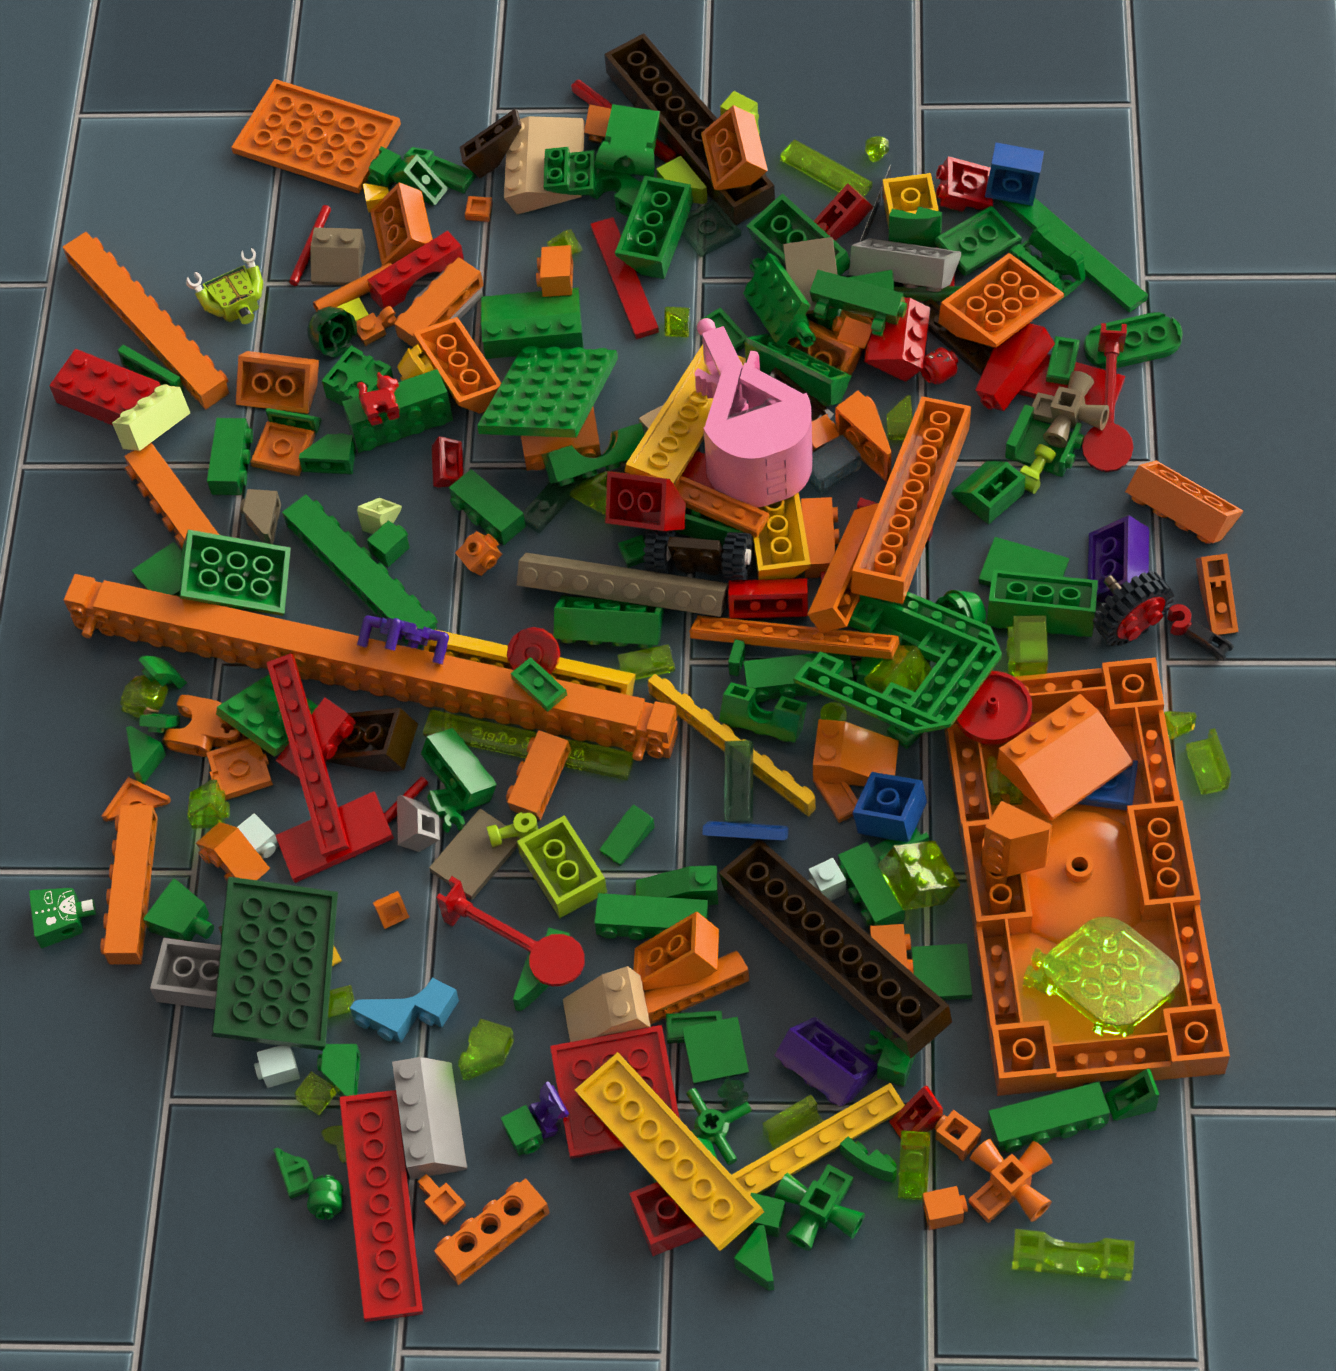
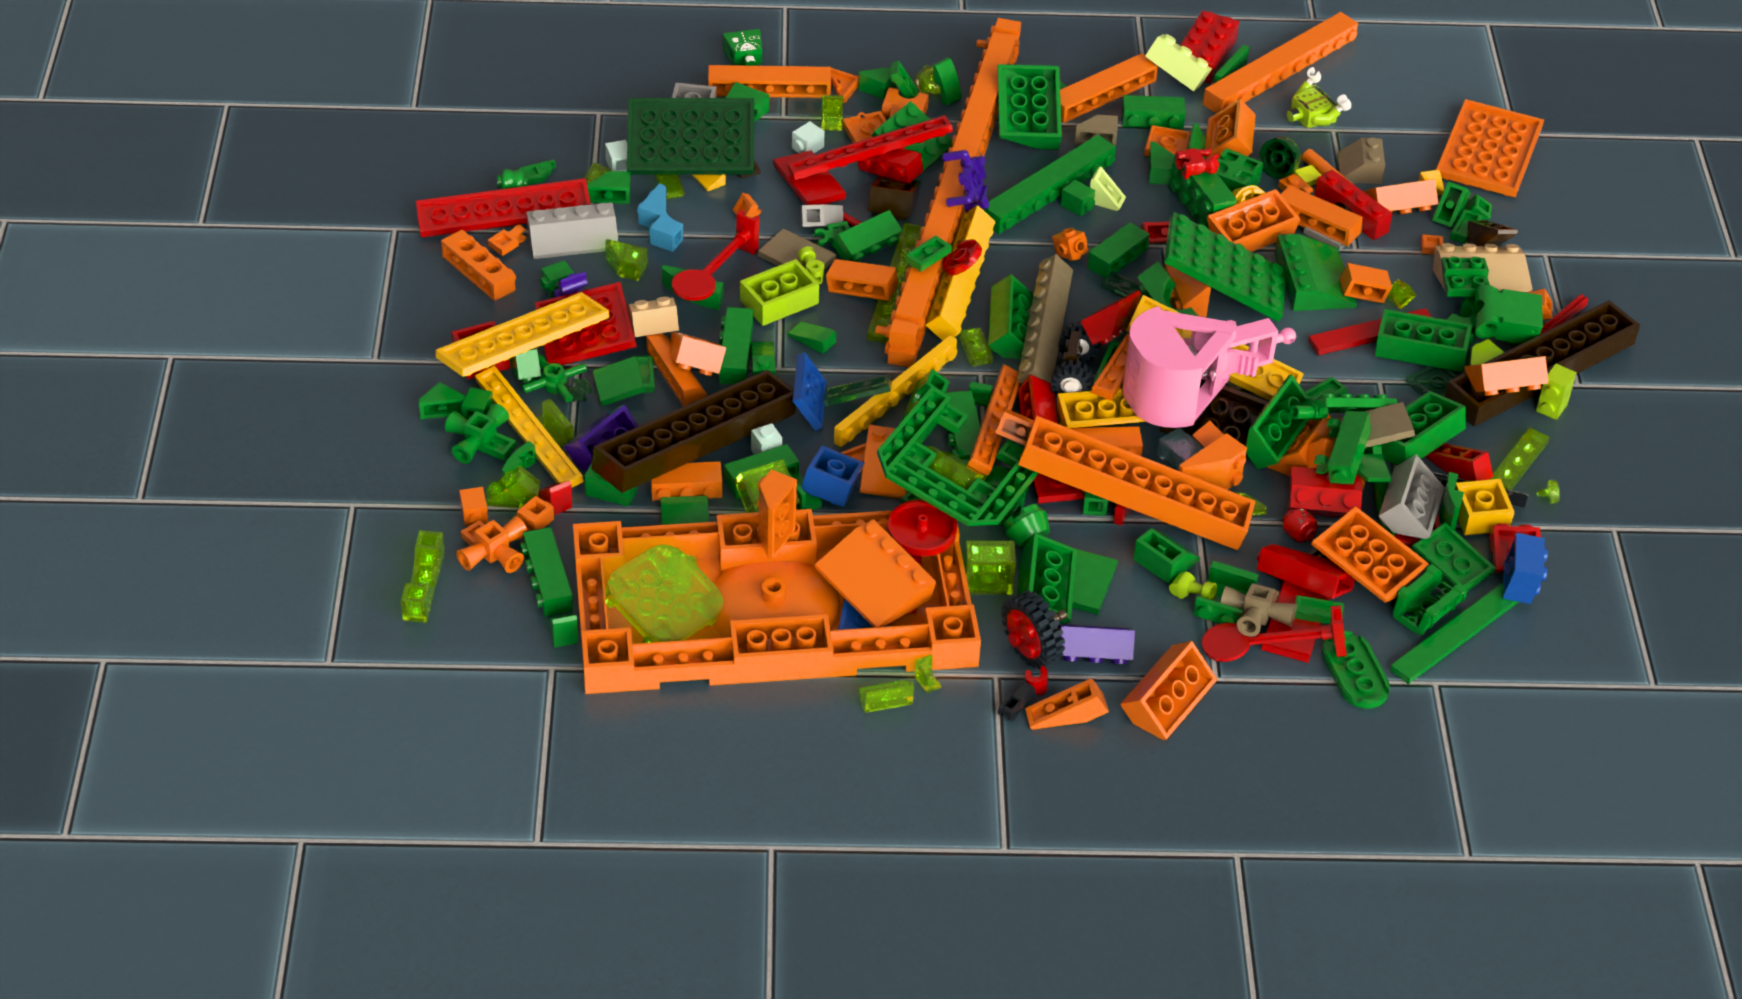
camera: 80 degrees right, 15 degrees down
orange brick [196,822,270,881] -> none
red bar [289,205,331,286] -> none
green brick [367,146,401,189] -> none
clear neon green slope [664,307,691,337] -> none

